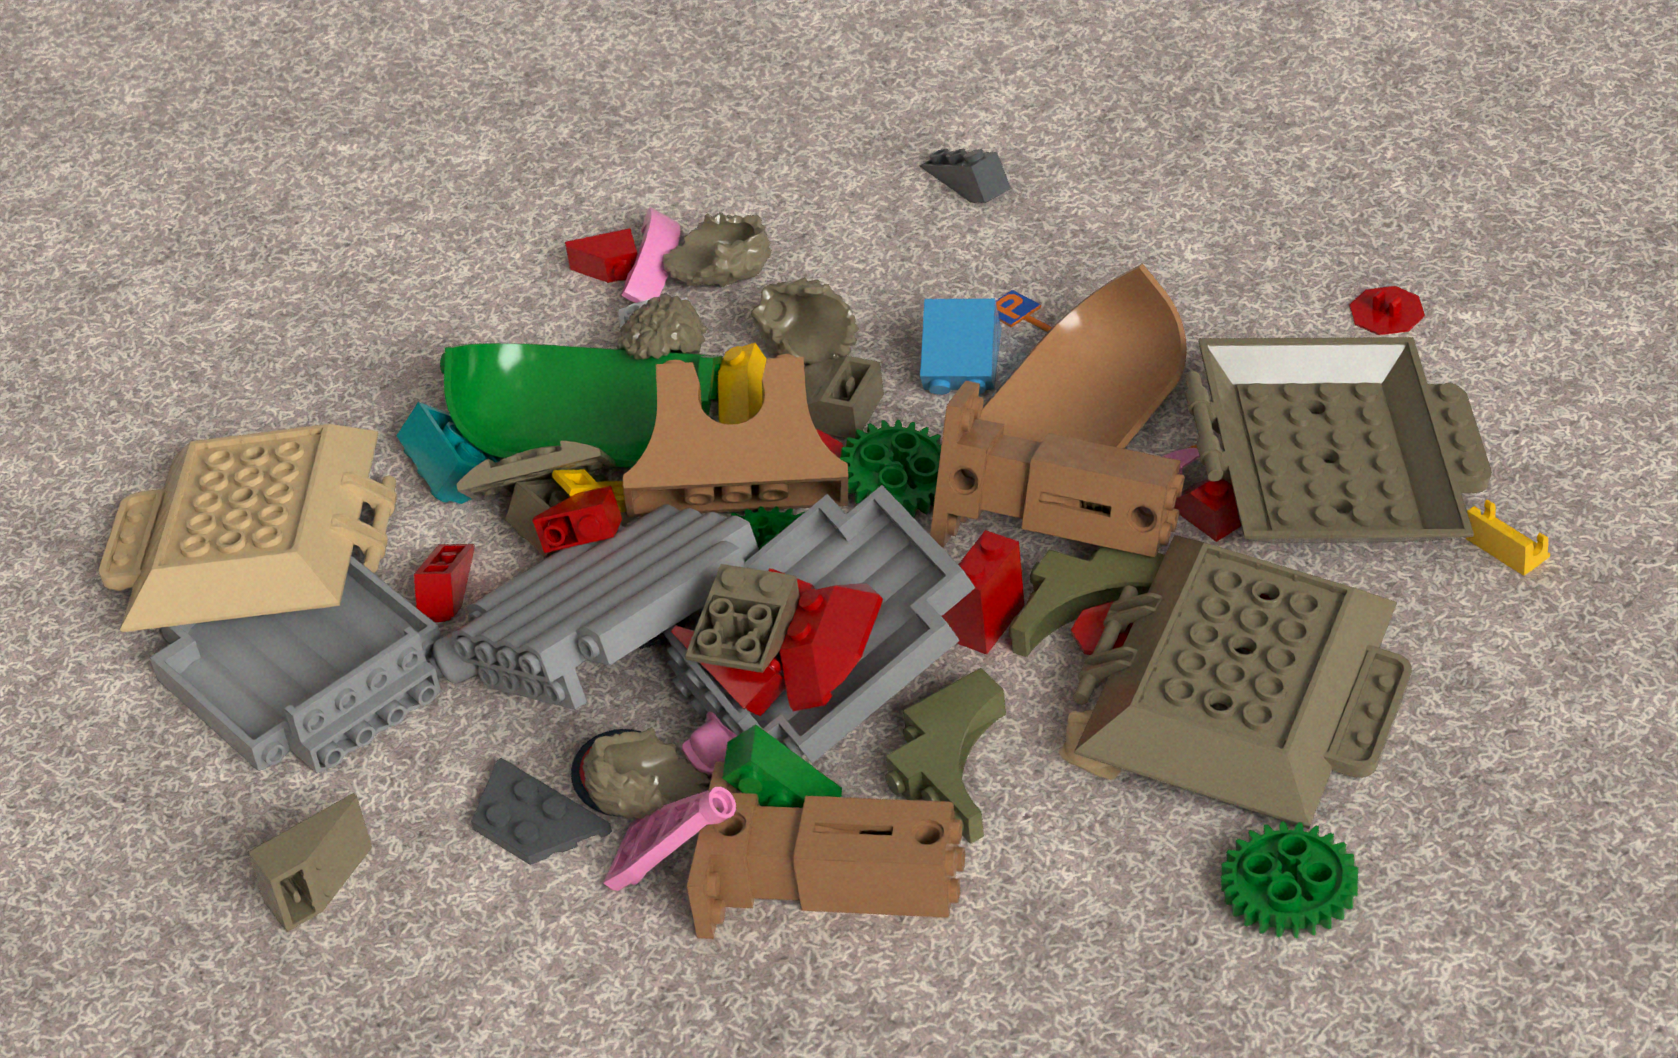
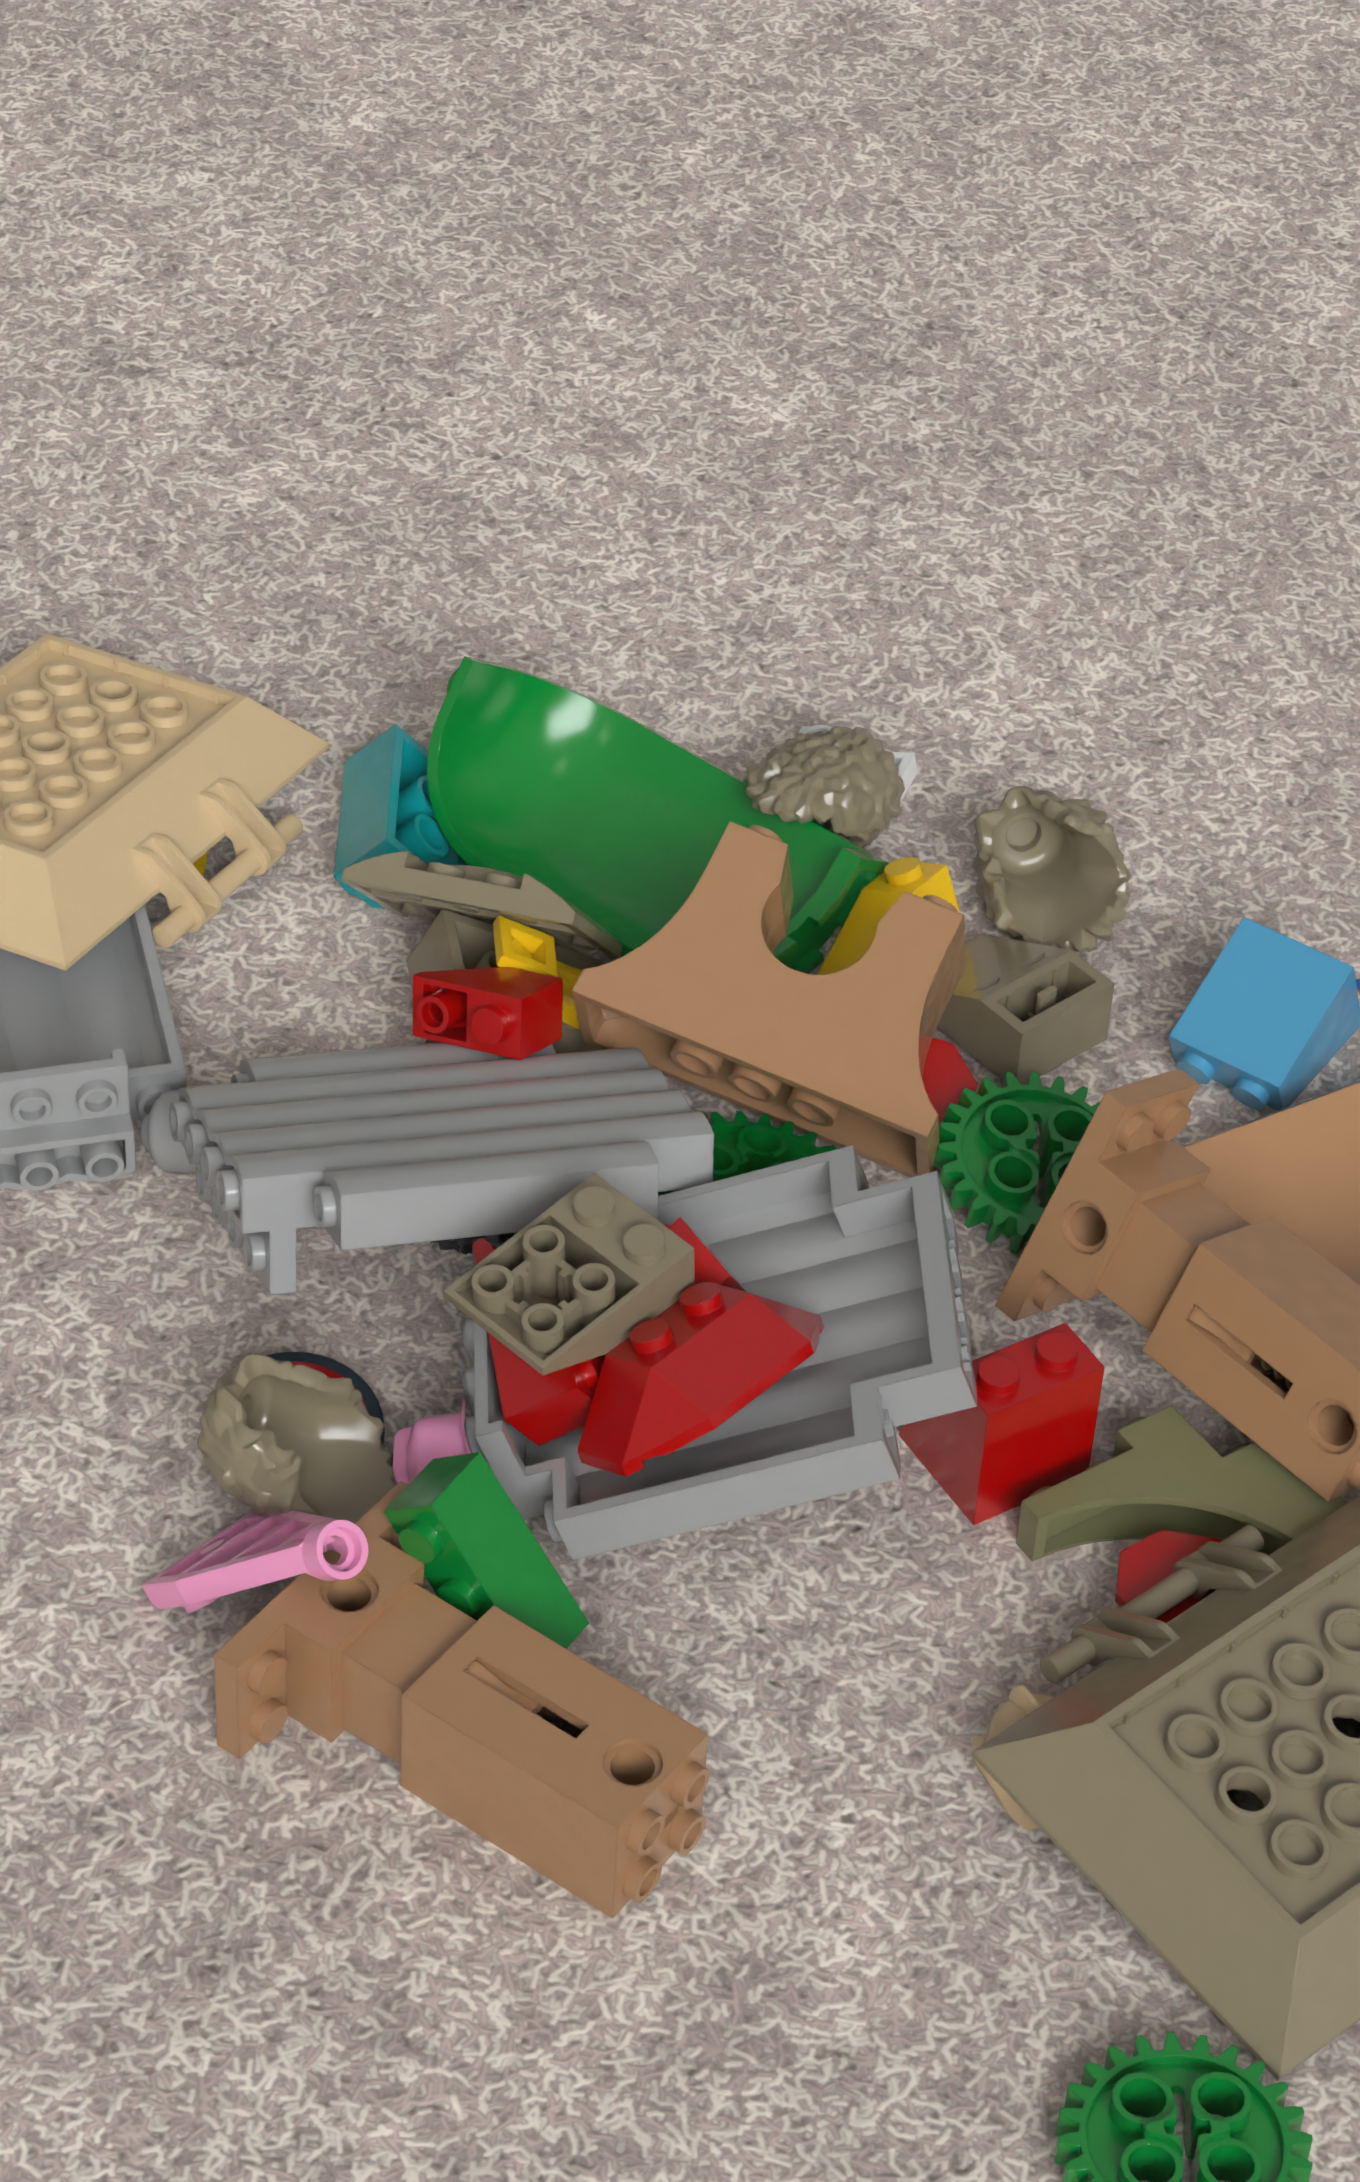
camera: 20 degrees right, 0 degrees up
red slope [414,544,475,622] -> none
dark grey wing [471,758,612,865] -> none
red slope [565,228,638,283] -> none
bright pink slope [621,207,680,303] -> none
dark tan hair [663,212,772,287] -> none
olive arch [885,668,1006,844] -> none

